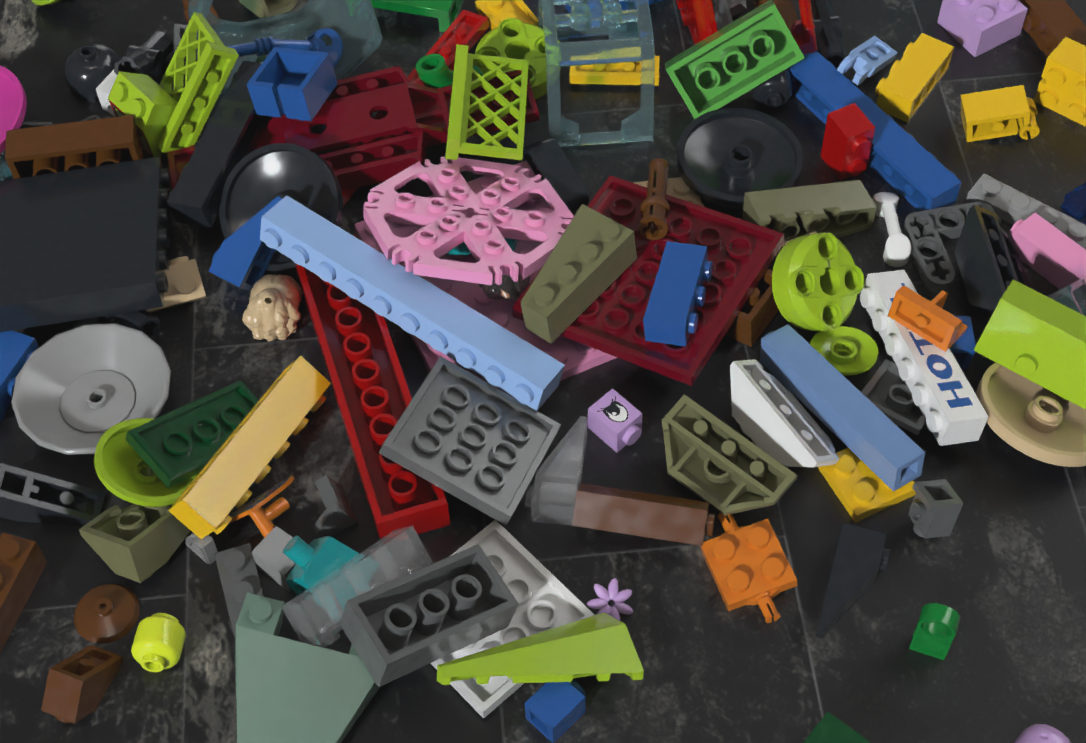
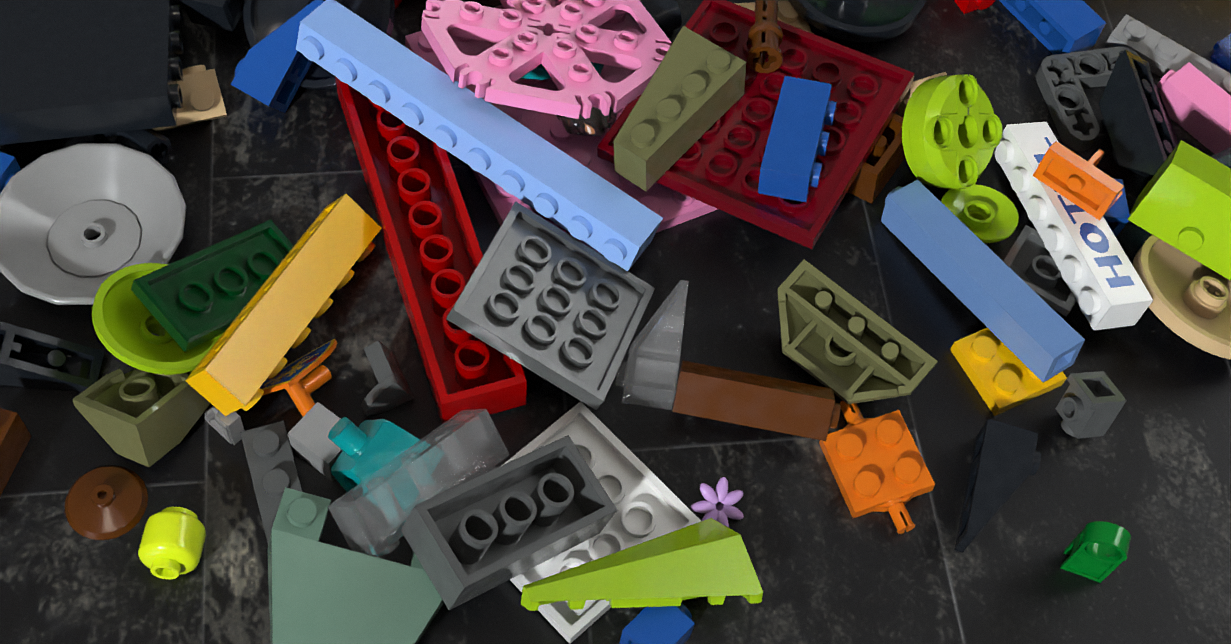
camera: 10 degrees left, 5 degrees up
reddish brown slope [41,645,124,724] -> none
tan hair [242,274,303,342] -> none
lavender brick [588,389,642,452] -> none
white wedge [730,359,839,467] -> none
olive wedge [742,180,877,256] -> none
white bar [872,192,911,267] -> none

